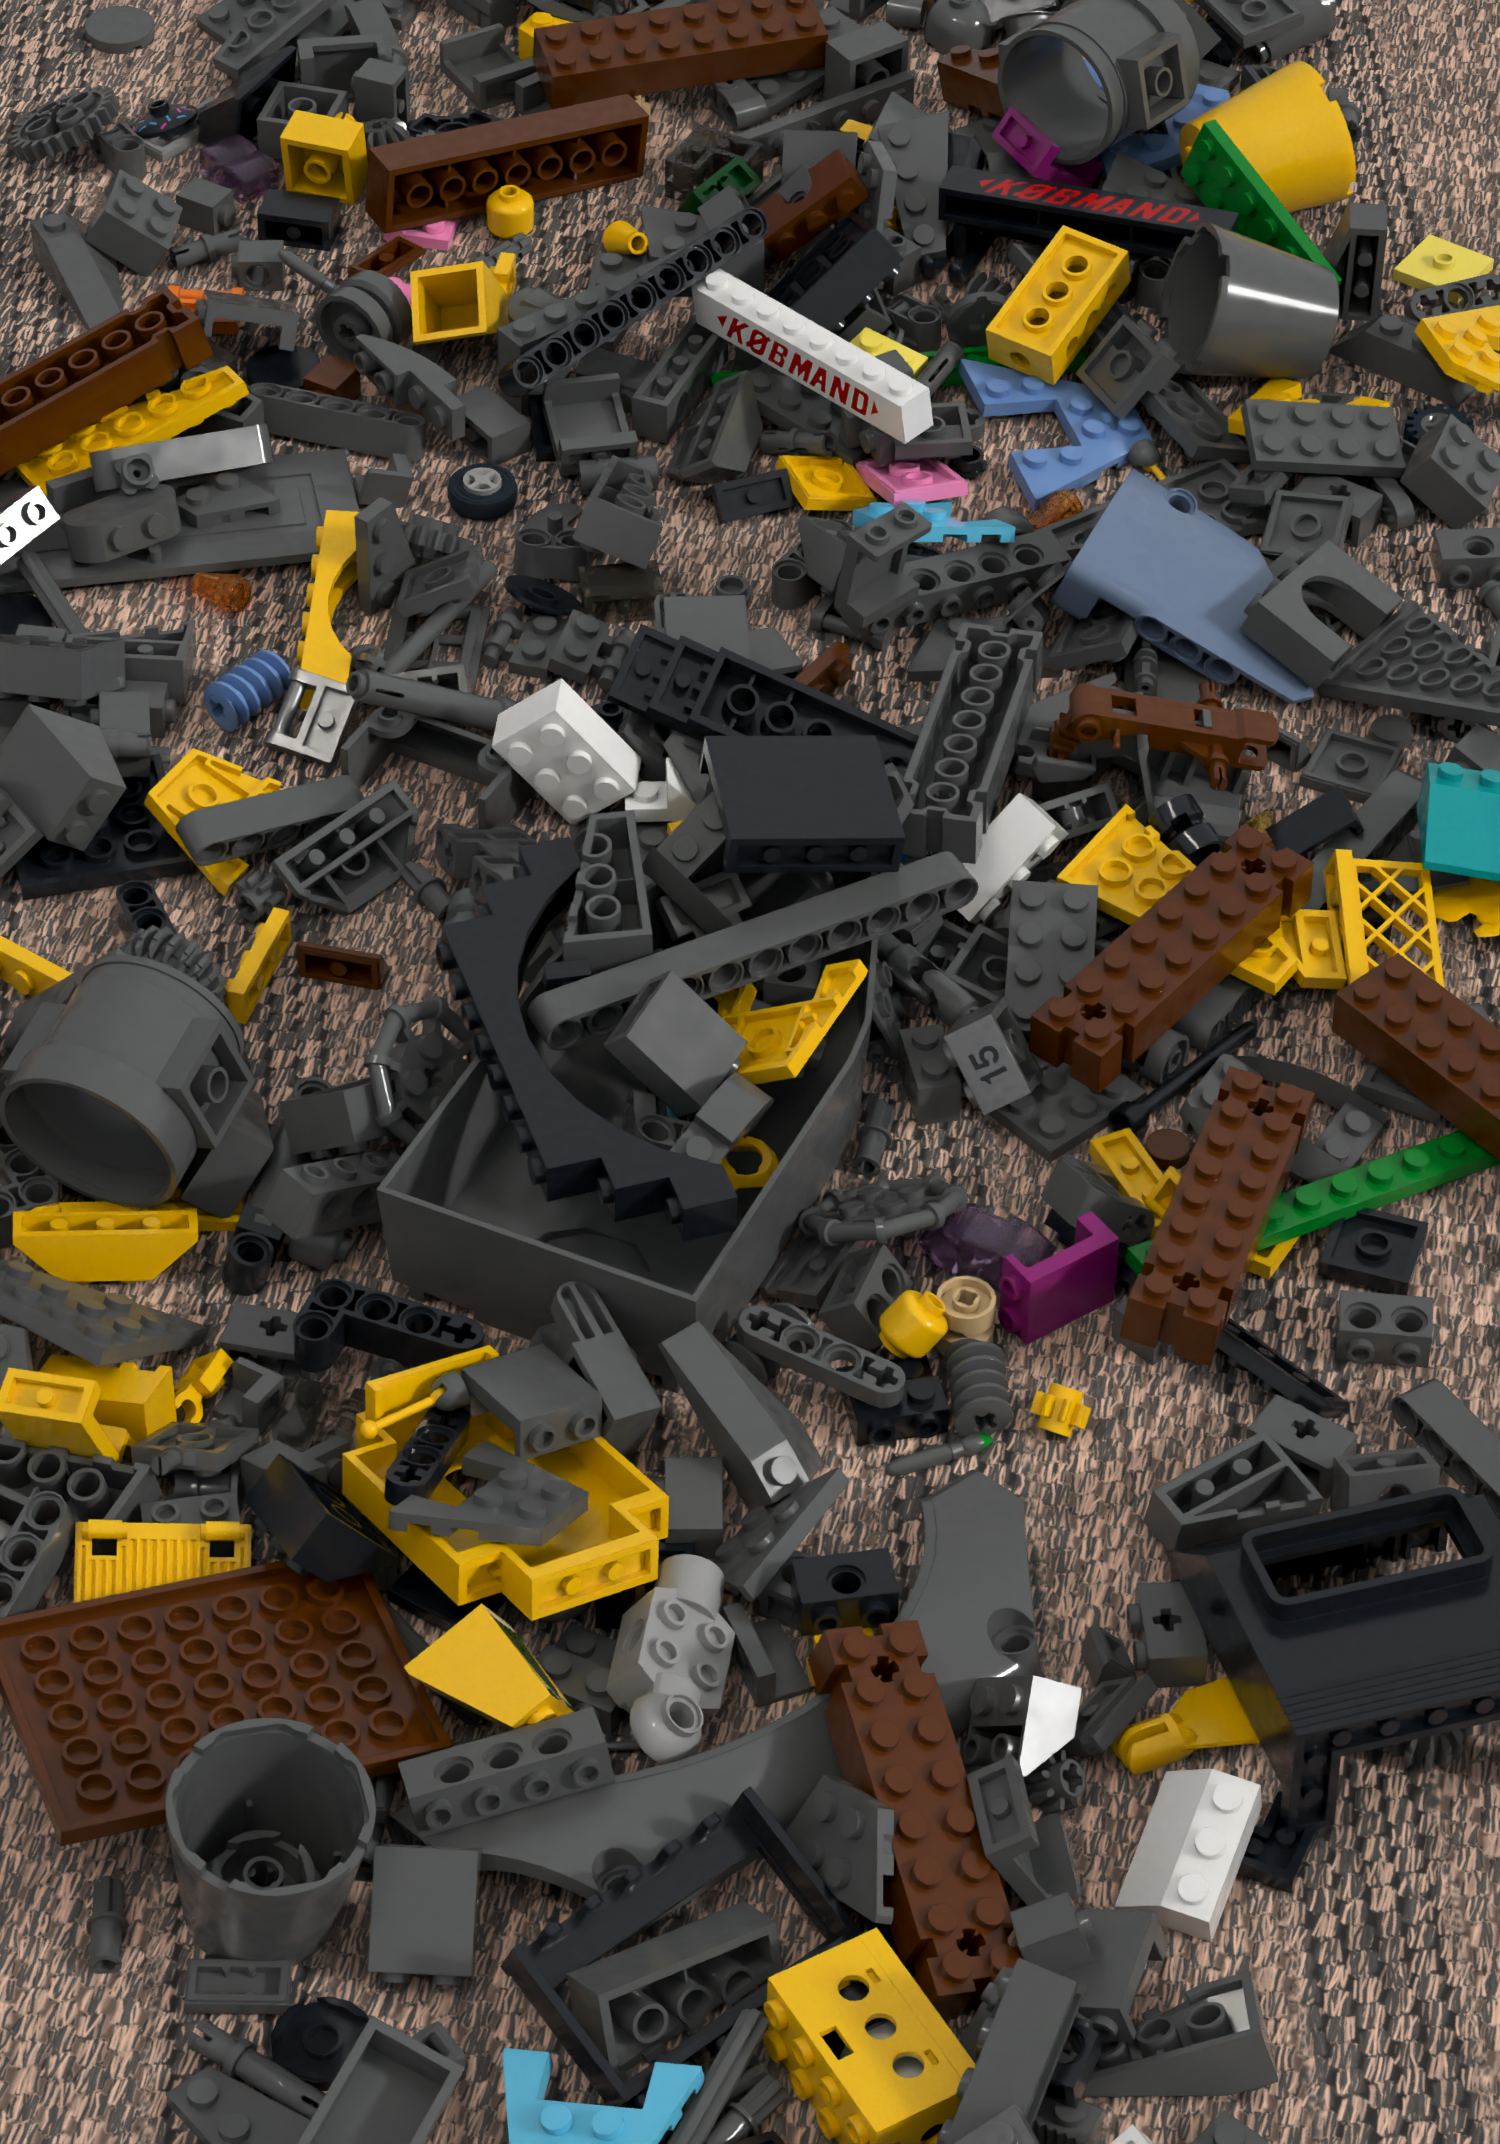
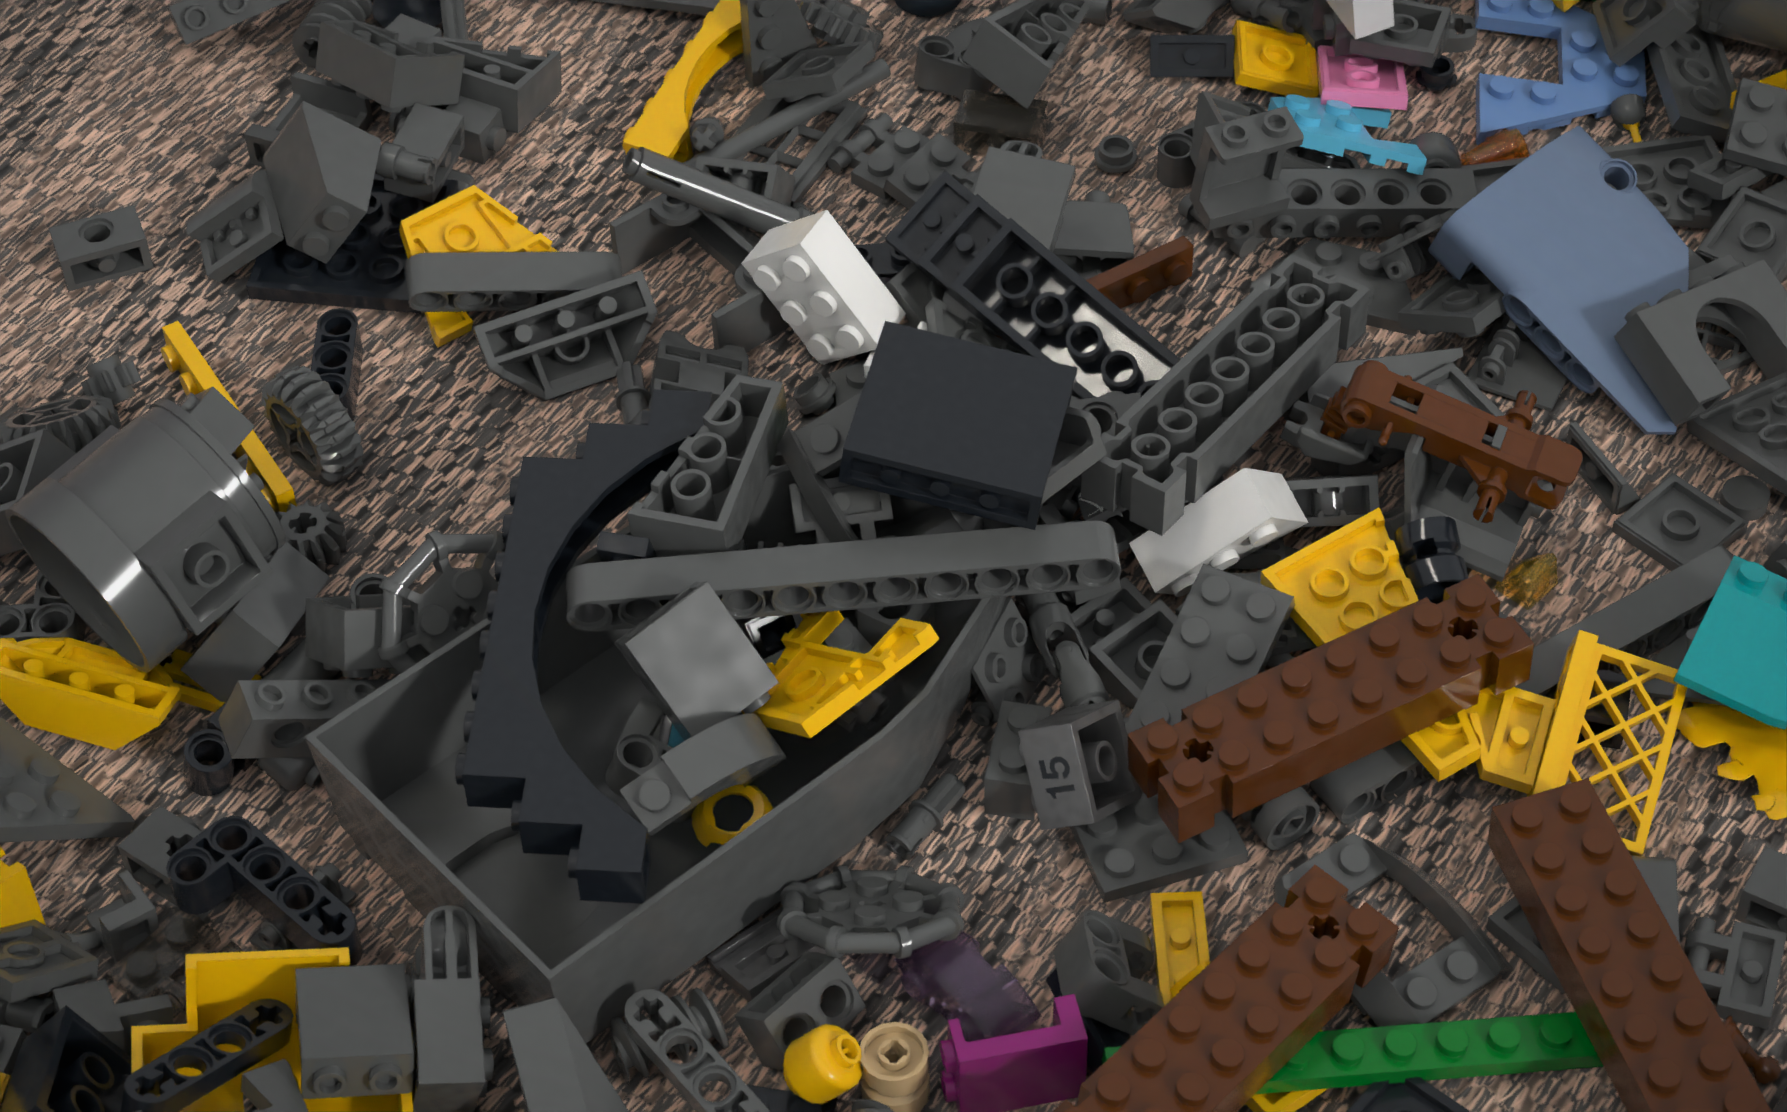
camera: 25 degrees right, 5 degrees up
yellow plate [174,1348,234,1423] -> none
clear orange cone [191,571,251,613] -> none
medium blue piece [204,650,291,732] -> none
yellow plate [224,907,292,1024] -> none
dark grey gear [235,869,287,923] -> none
flat silver plate [263,668,358,767] -> none
reddish brown slope [297,941,389,990] -> none
hinge [359,1370,470,1439] -> none
black dish [504,575,581,616] -> none
black piece [1108,1021,1257,1136] -> none
reddish brown tile [1145,1129,1190,1171] -> none
black hinge [1265,786,1365,856] -> none

